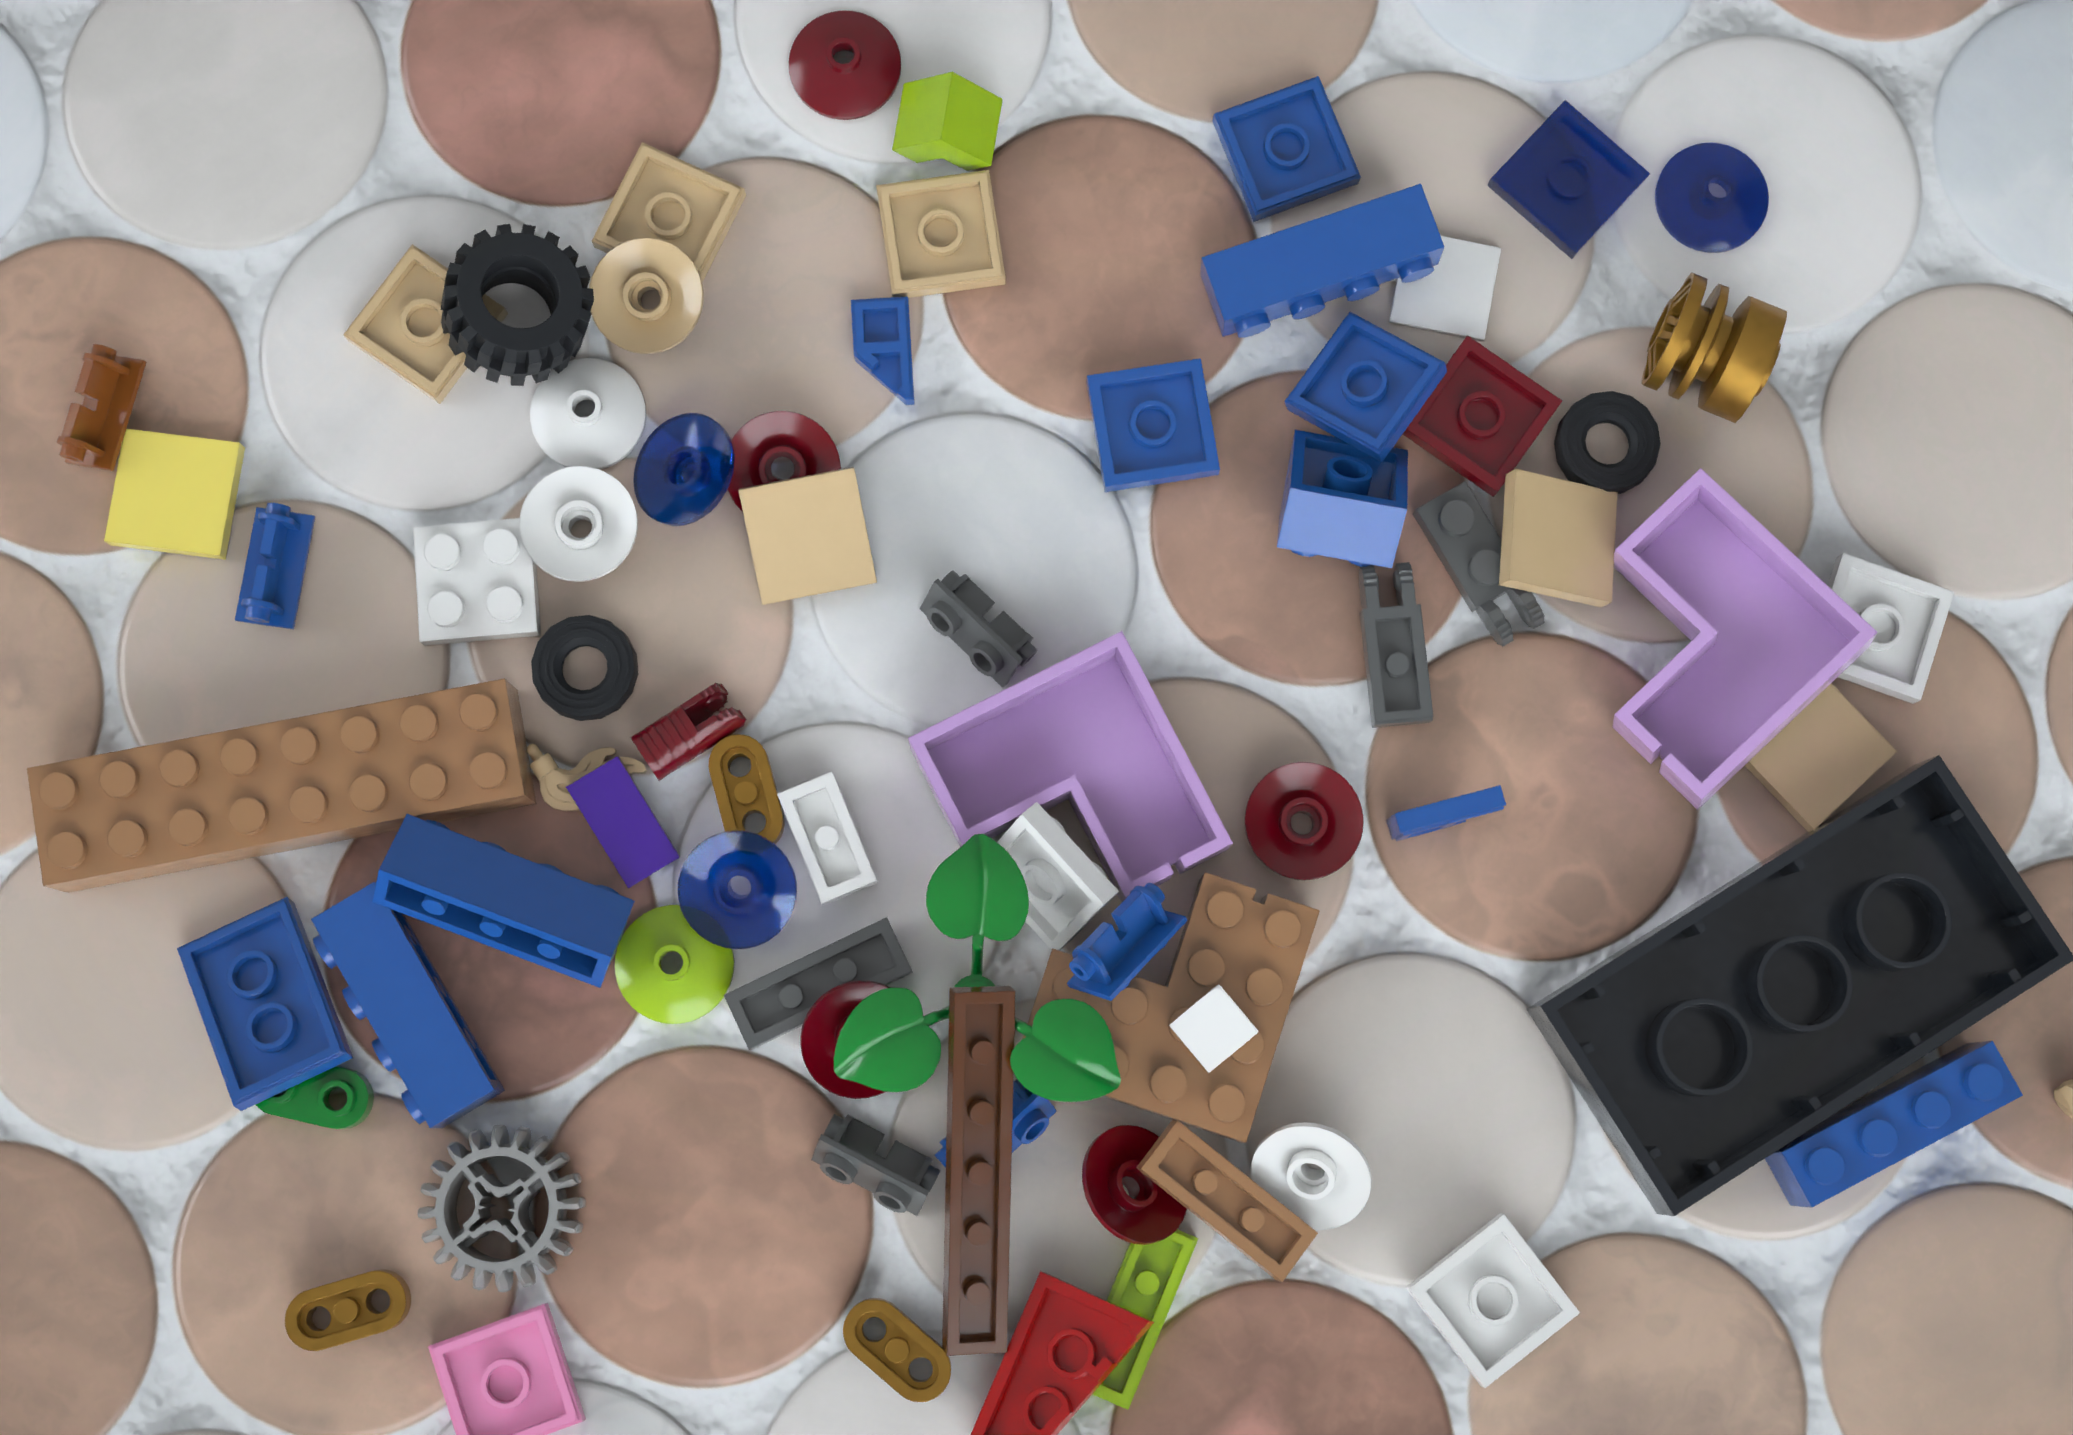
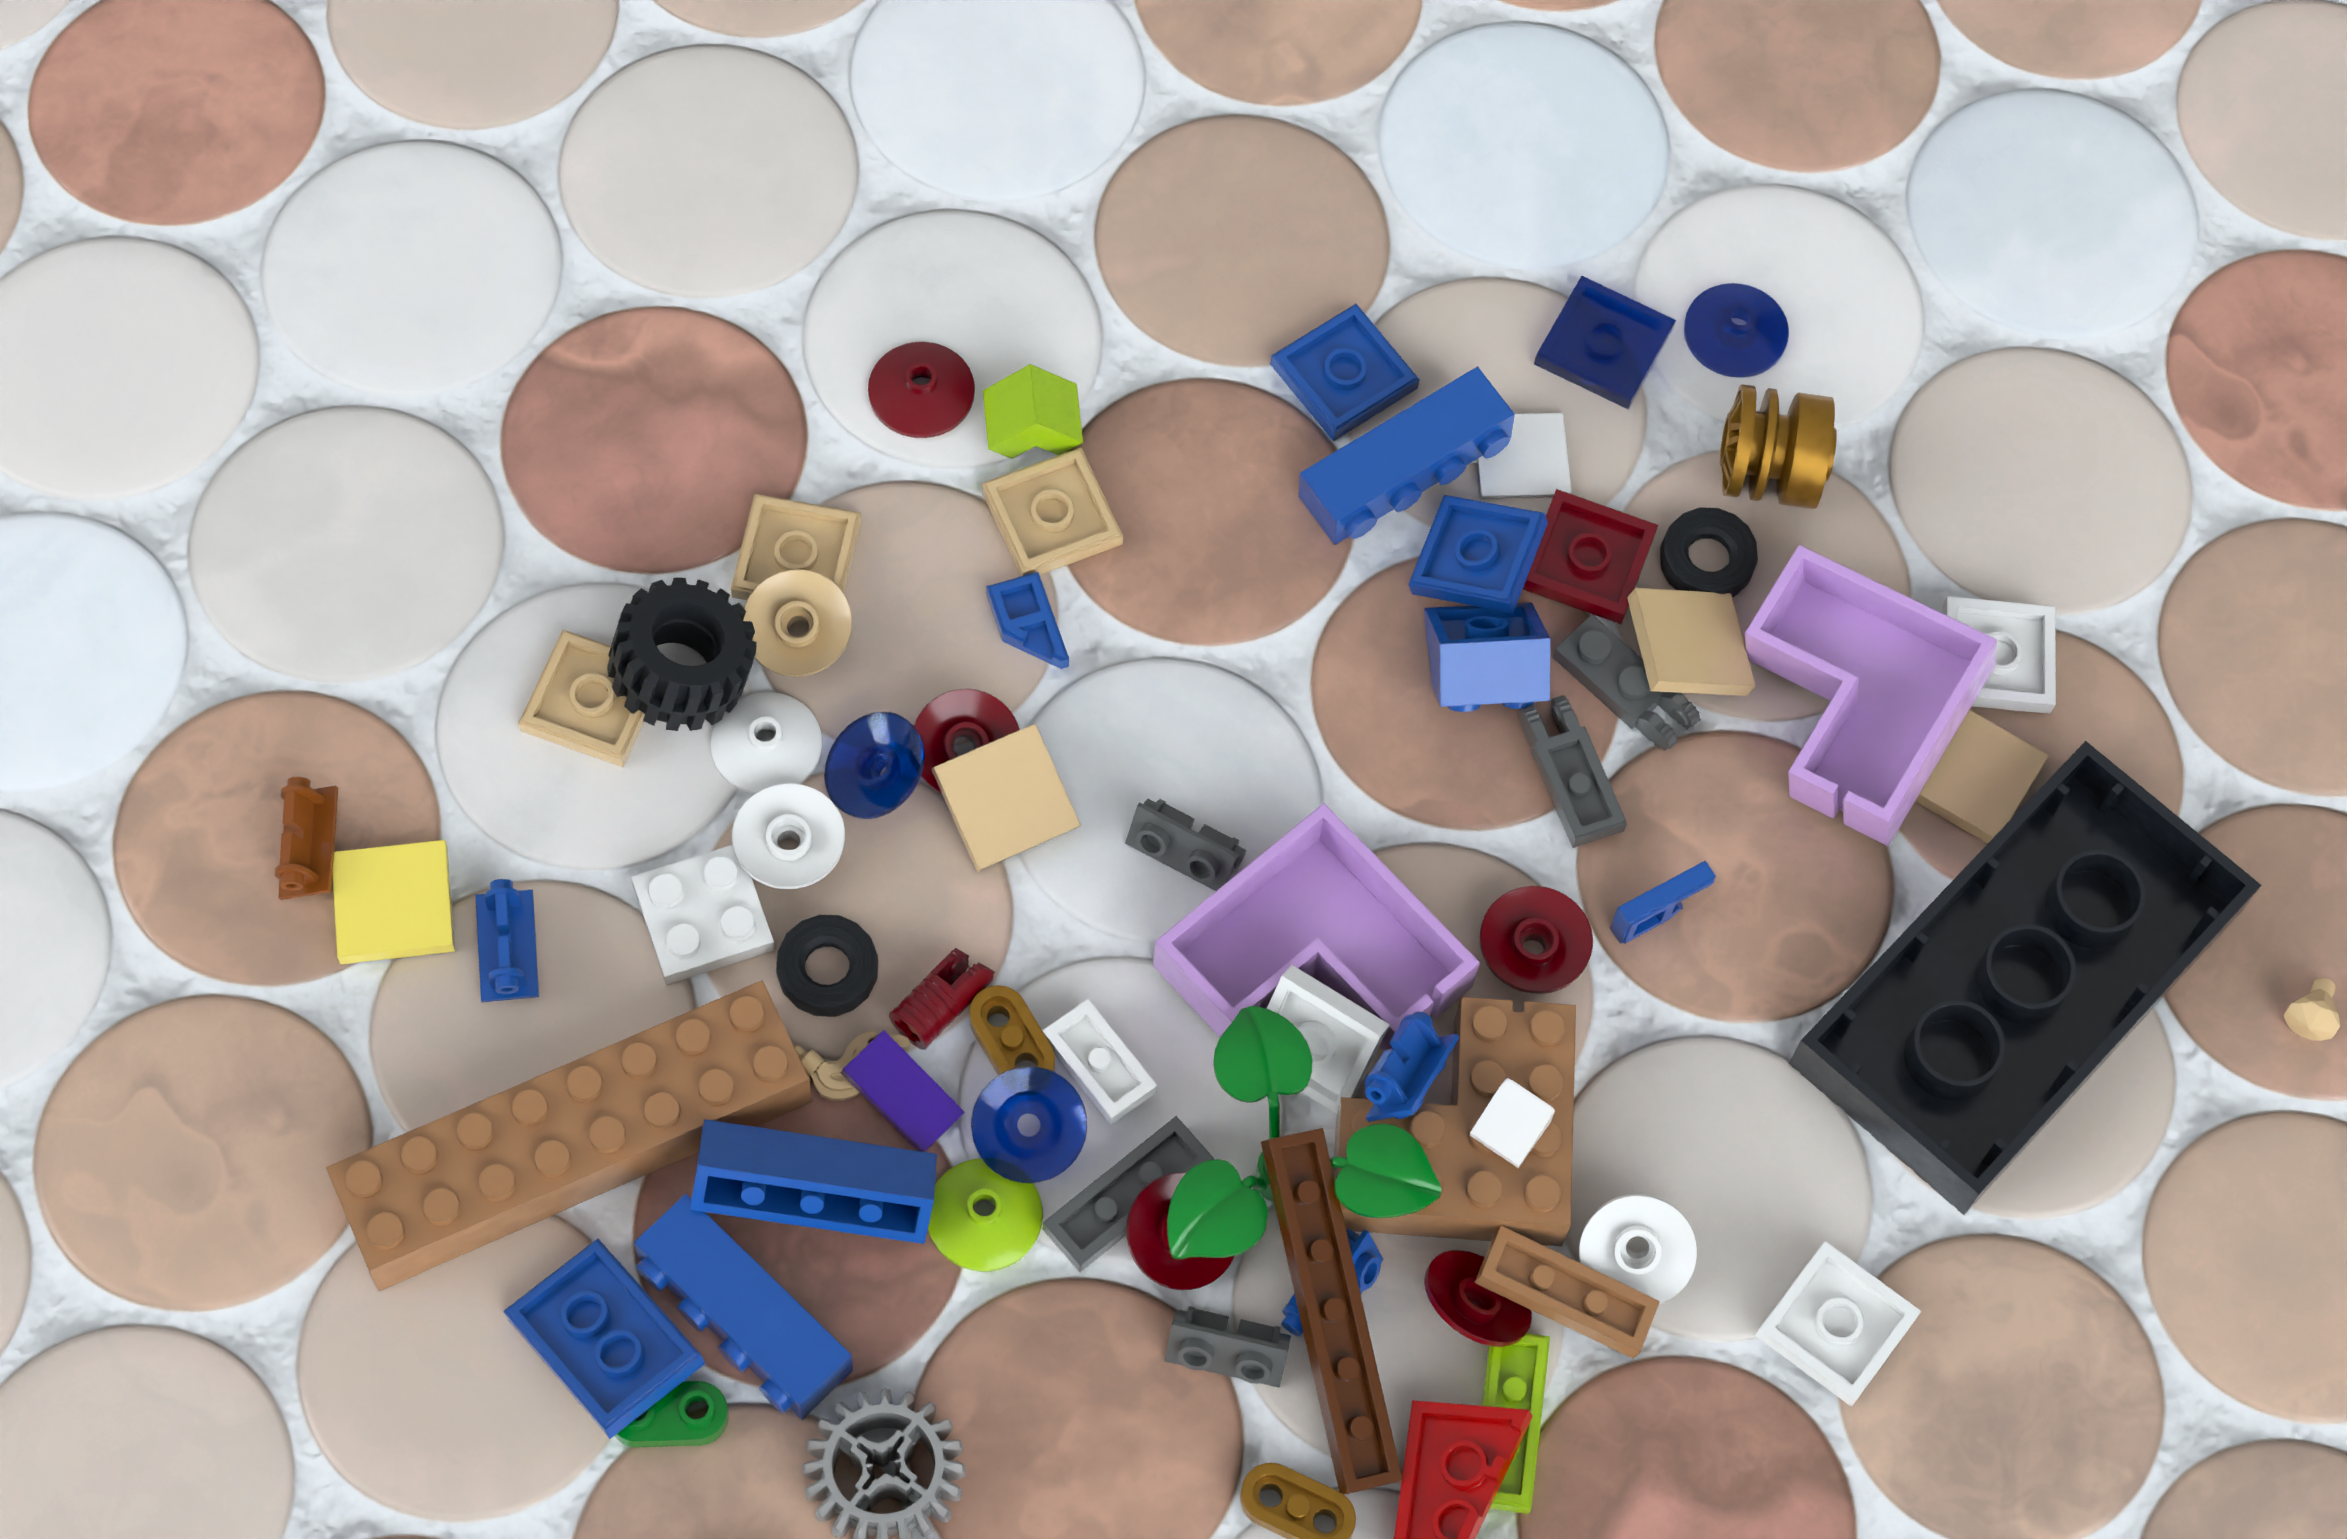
camera: 15 degrees left, 15 degrees down
blue plate [1086,358,1220,492] -> none
blue brick [1765,1041,2023,1208] -> none

